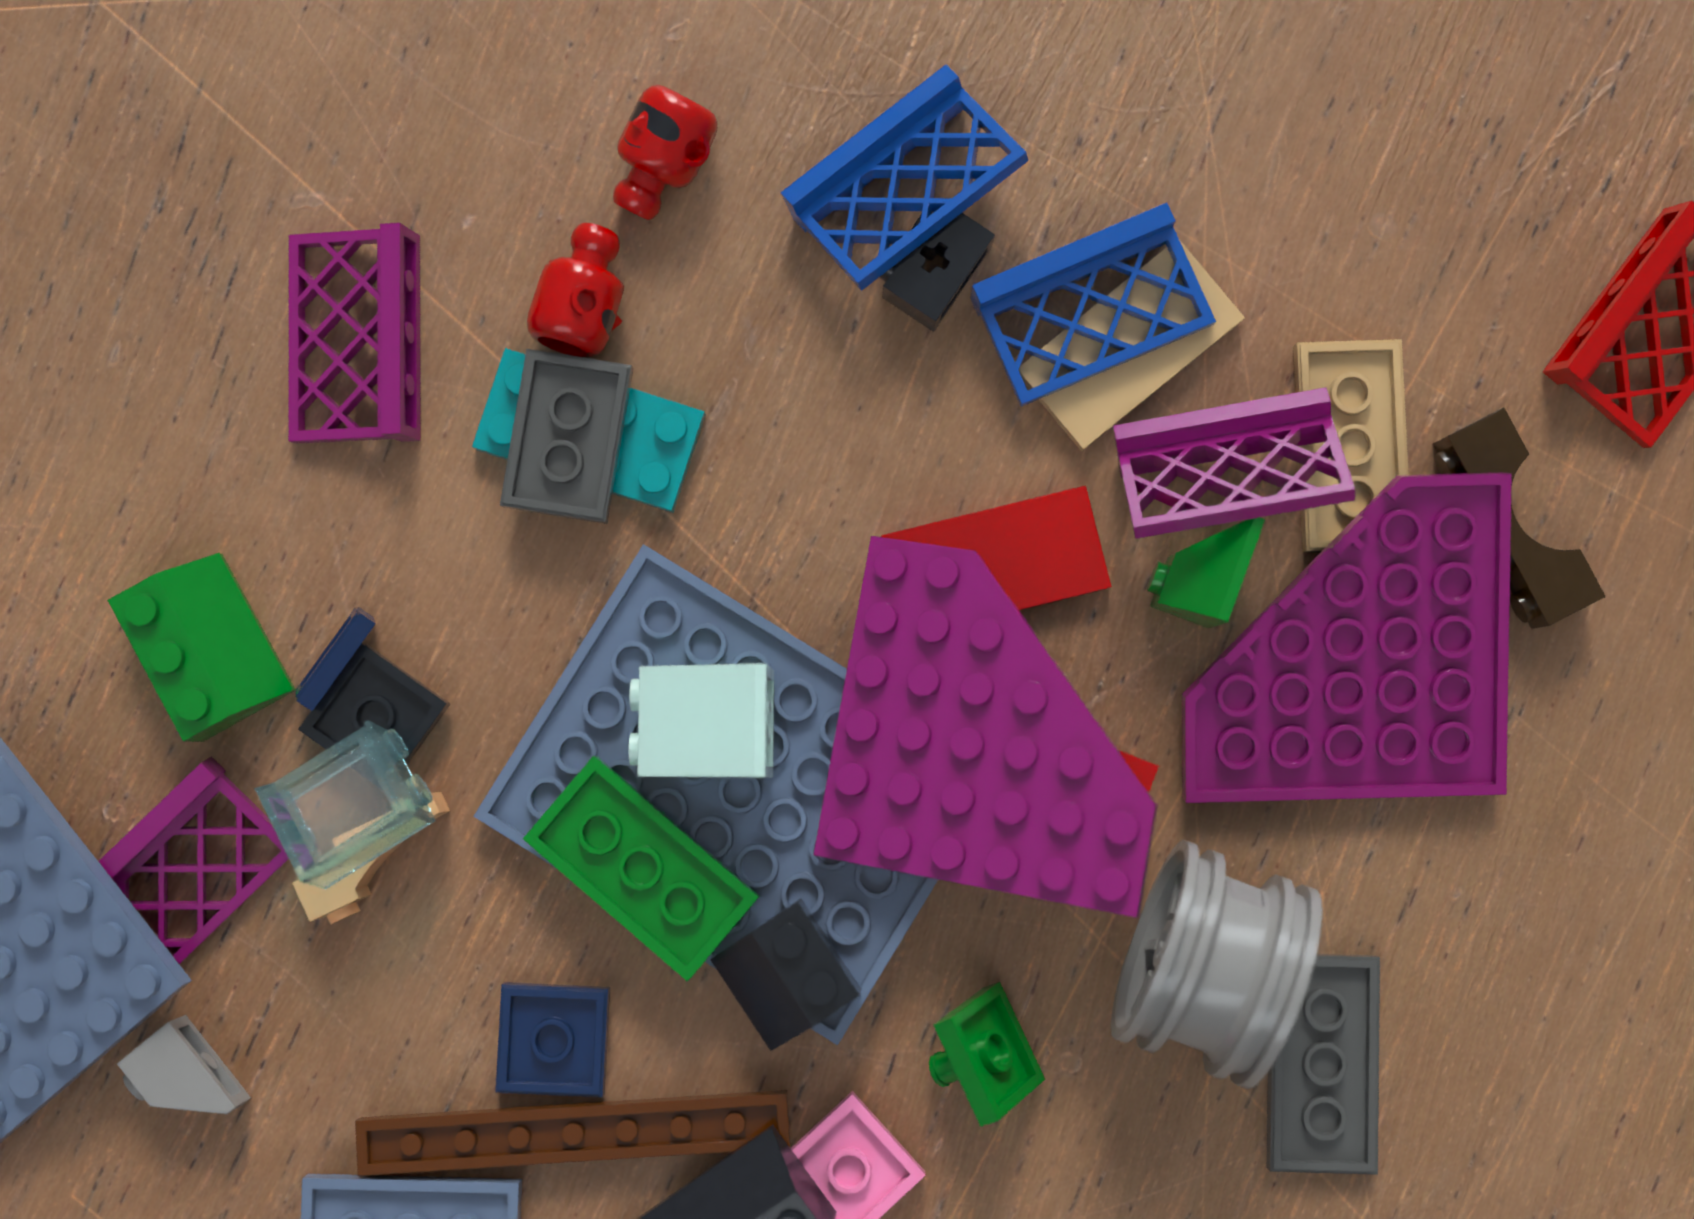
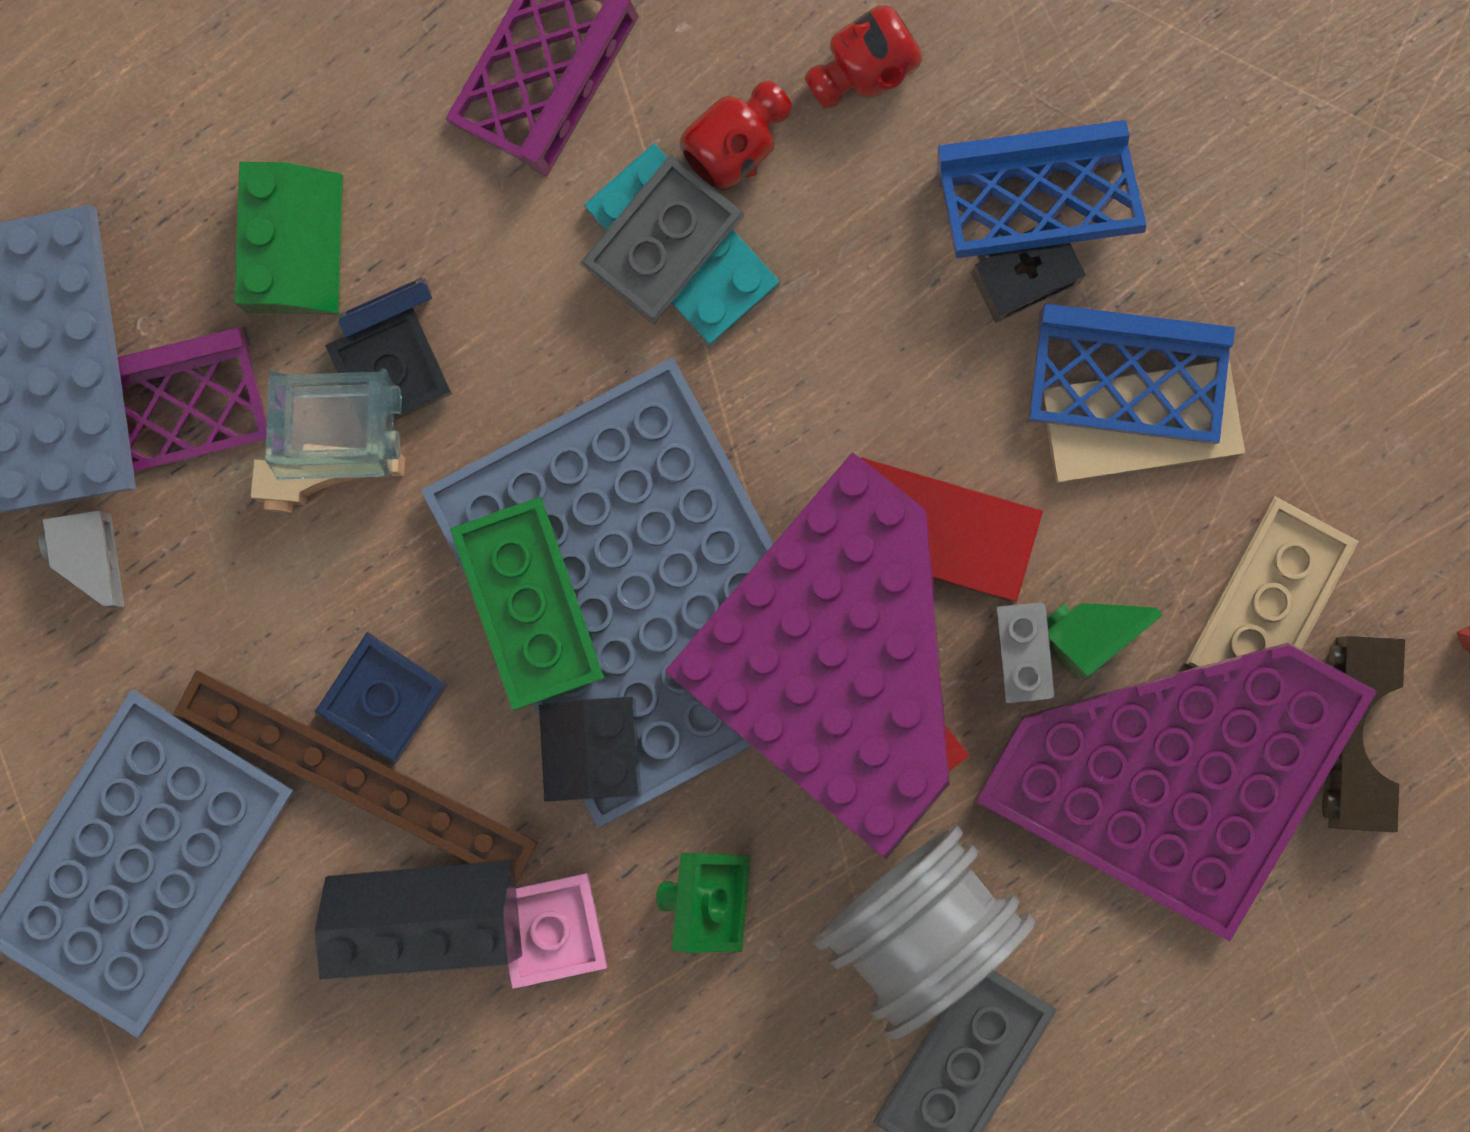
camera: 30 degrees right, 0 degrees up
light aqua slope [629,664,774,778] -> none
magenta fence [1113,387,1355,539] -> none
none -> light grey bracket [997,603,1054,703]

